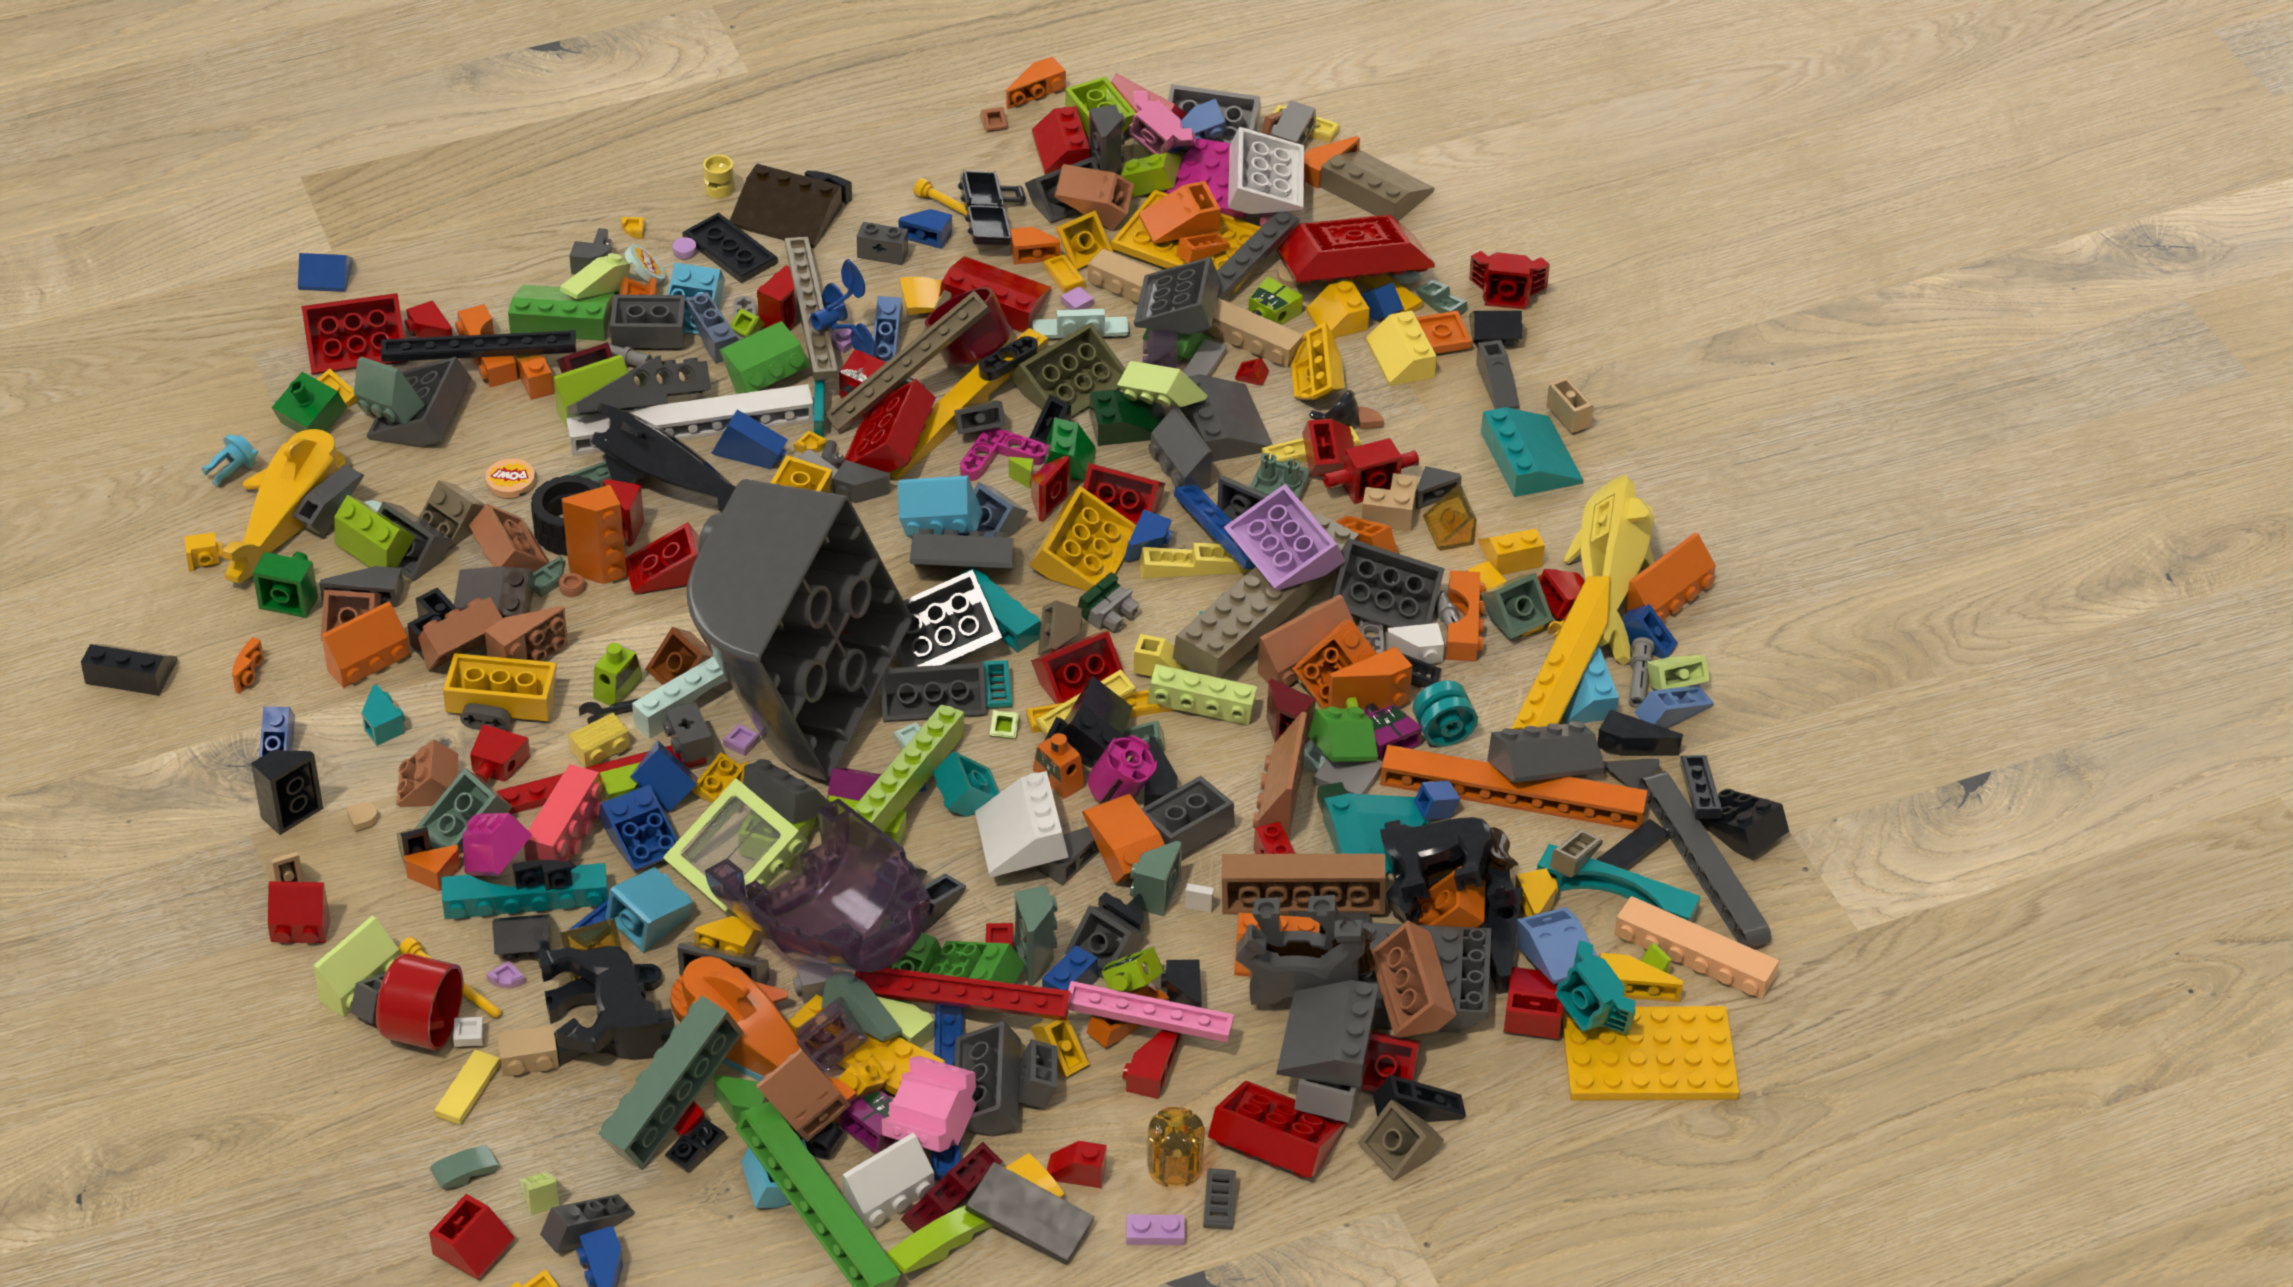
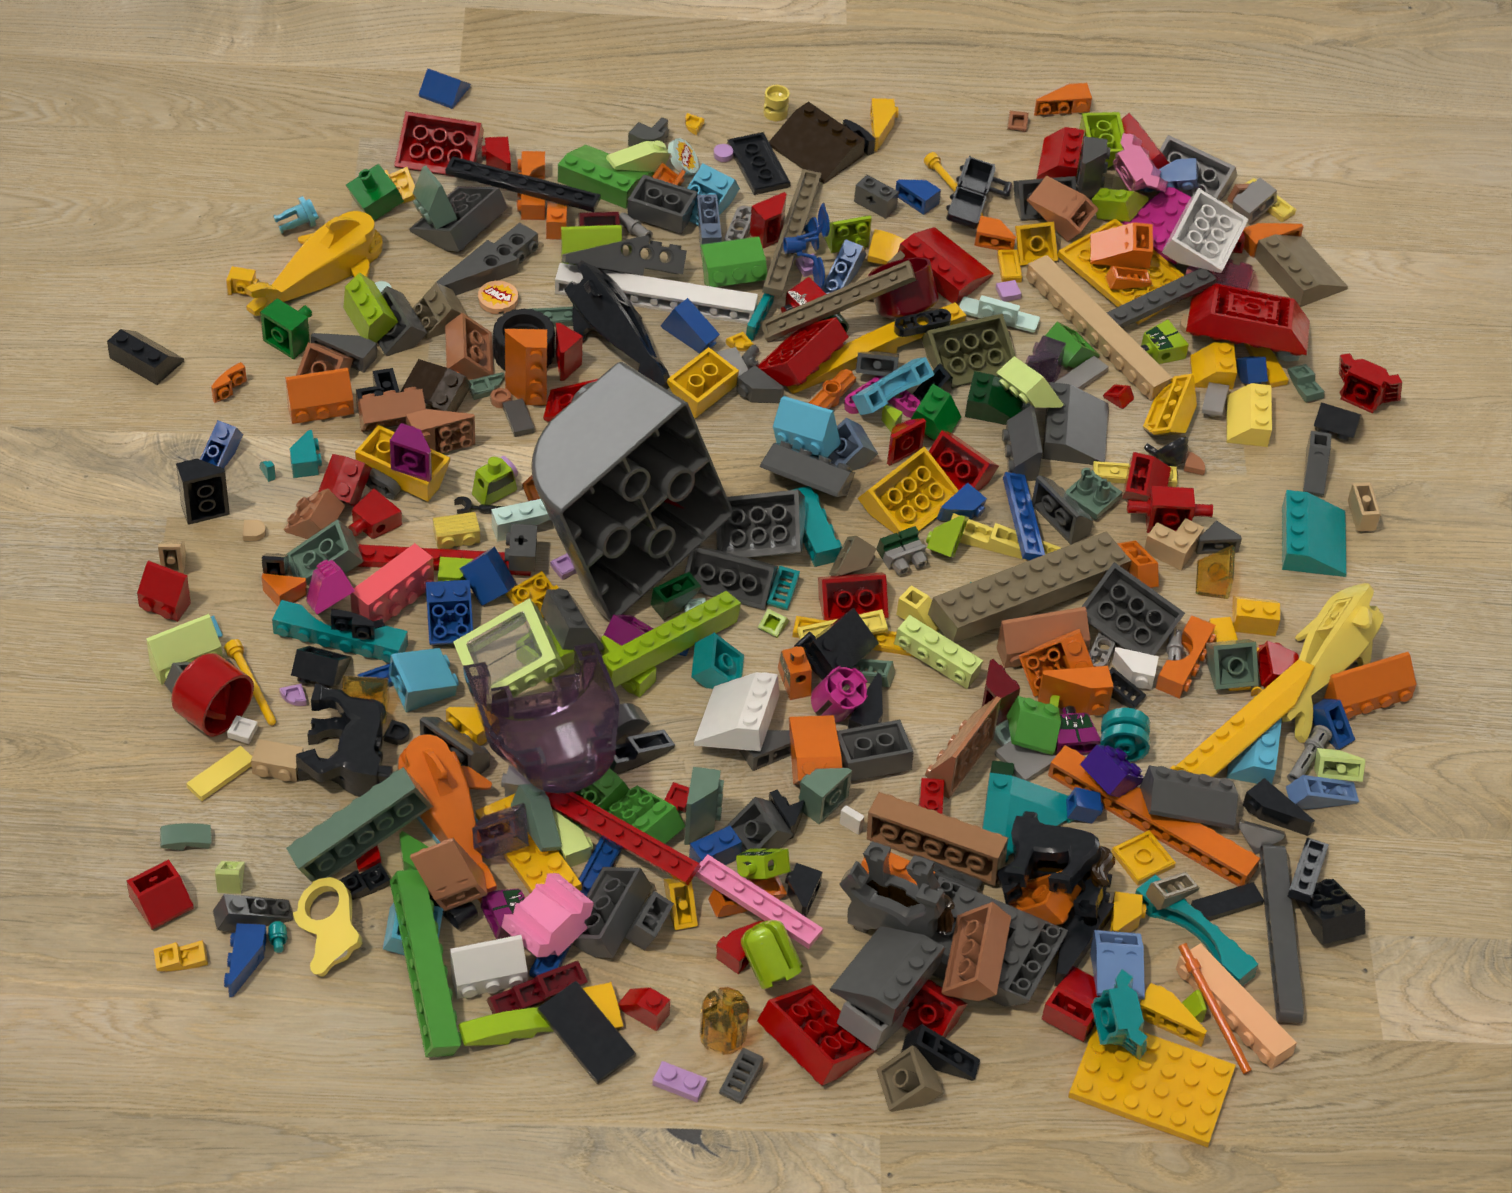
camera: 20 degrees right, 5 degrees up
dark grey slope [292,465,364,538] -> none
lime slope [730,308,765,337] -> none
yellow brick [838,1056,890,1100] -> none
dark grey slope [1134,257,1221,334] -> none
lavender slope [1224,484,1345,591] -> none
orange plate [1416,311,1472,354] -> none
none -> teal tile [259,461,276,482]
none -> teal cylinder [268,921,288,953]
none -> light yellow animal [293,877,363,977]
none -> red slope [318,454,372,507]
none -> magenta slope [390,423,432,482]
none -> dark grey brick [435,222,539,295]
none -> dark grey tile [503,398,535,437]
none -> dark green slope [651,572,701,619]
none -> lime cylinder [741,920,803,989]
none -> orange piece [809,368,856,409]
none -> lime slope [824,215,872,253]
none -> medium azure arch [852,357,934,415]
none -> yellow slope [870,98,899,152]
none -> lime slope [926,515,969,557]
none -> dark purple slope [1080,744,1144,797]
none -> yellow tile [1111,830,1176,886]
none -> orange bar [1178,943,1252,1074]
none -> light grey slope [1202,382,1229,417]
none -> clear pink slope [1211,259,1256,290]

